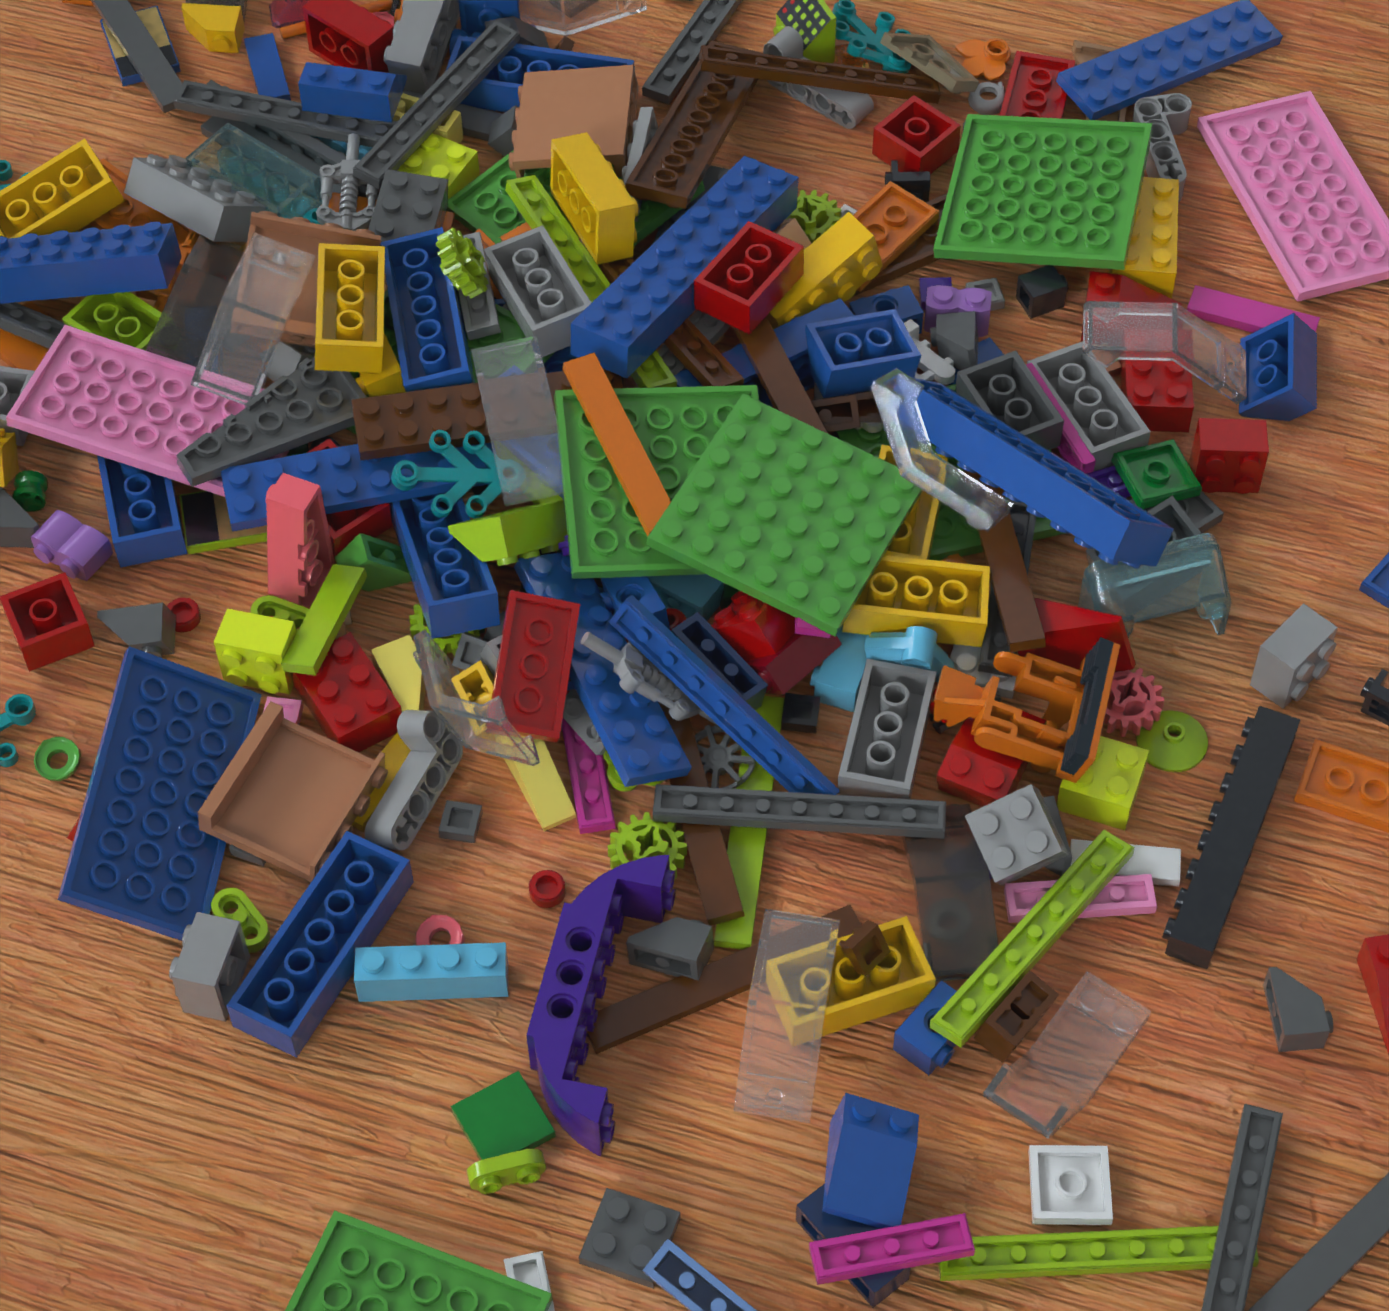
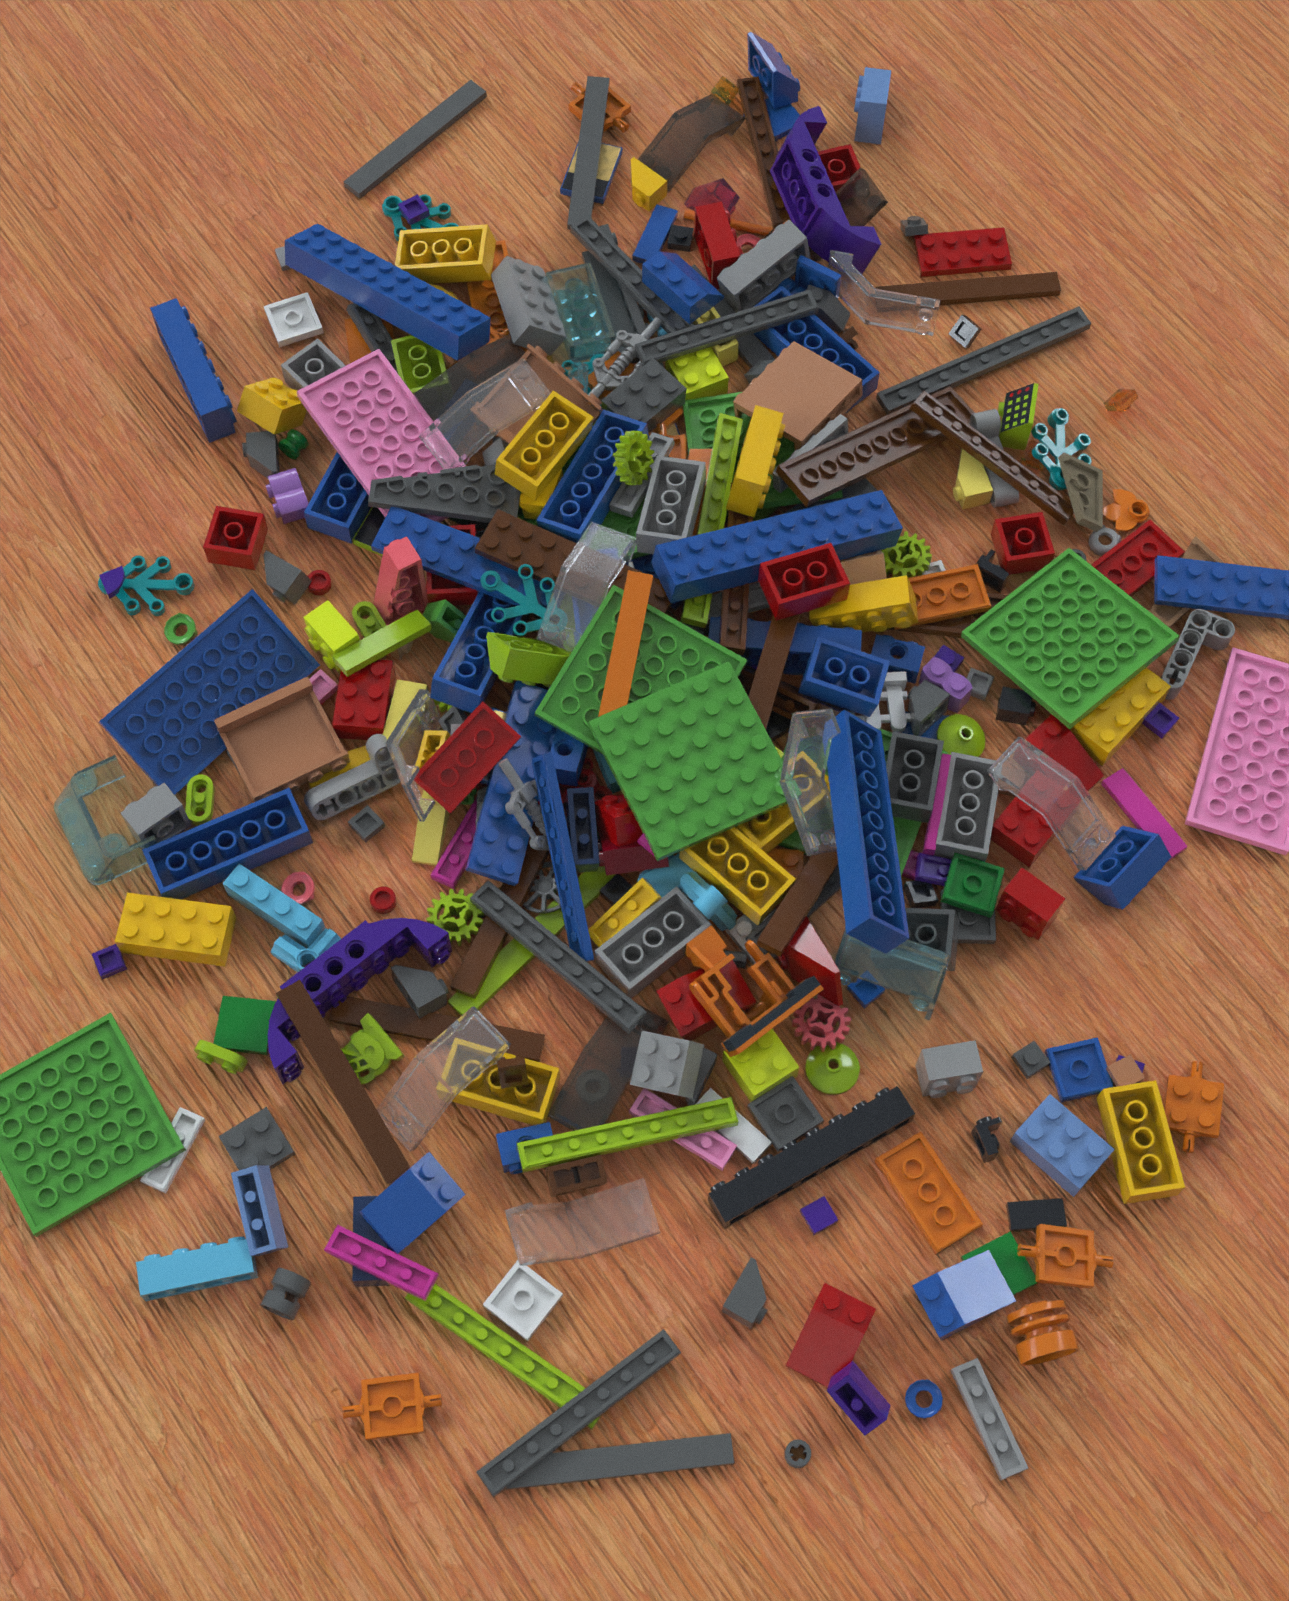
camera: 35 degrees right, 10 degrees up
none -> clear light blue windscreen [54,755,157,885]
none -> dark purple tile [92,944,127,980]
none -> yellow brick [115,892,236,967]
none -> medium azure piece [271,928,341,972]
none -> reddish brown tile [276,980,410,1184]
none -> lime piece [341,1013,405,1084]
none -> yellow plate [588,878,662,947]
none -> black plate [667,225,694,252]
none -> dark grey plate [747,1076,824,1152]
none -> dark purple tile [800,1196,838,1235]
none -> blue plate [847,970,885,1009]
none -> lime dish [937,714,985,757]
none -> light yellow slope [953,448,993,510]
none -> dark grey plate [1011,1041,1051,1079]
none -> dark purple plate [1142,703,1179,739]

